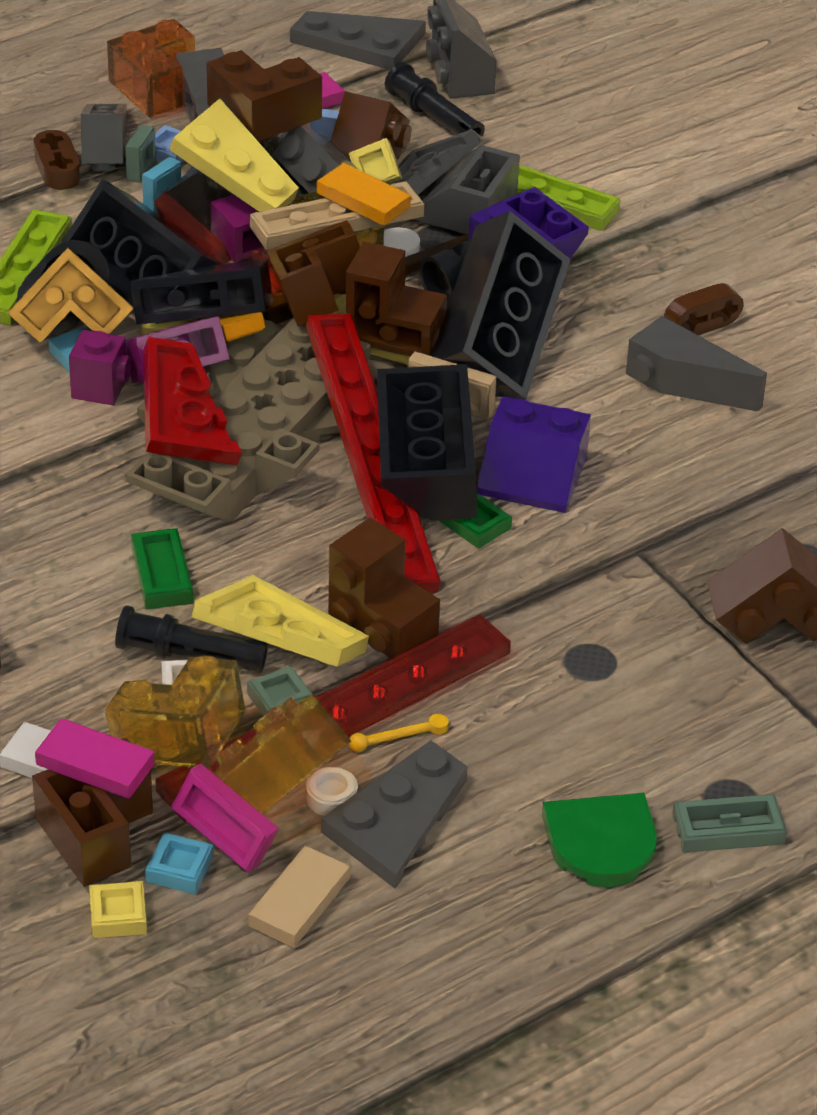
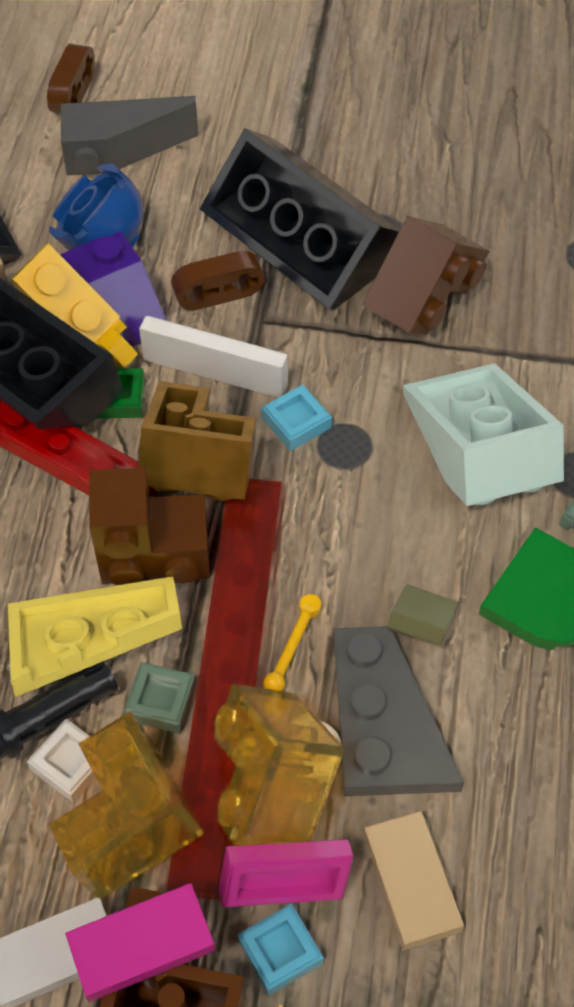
camera: 45 degrees left, 15 degrees up
none -> yellow hinge [11,243,138,368]
none -> blue cylinder [49,163,143,250]
none -> pearl gold brick [138,381,257,501]
none -> white tile [139,316,288,398]
none -> reddish brown beam [171,251,265,310]
none -> black slope [199,128,400,310]
none -> medium azure tile [261,384,332,452]
none -> olive tile [388,584,459,646]
none -> light aqua slope [403,363,564,506]

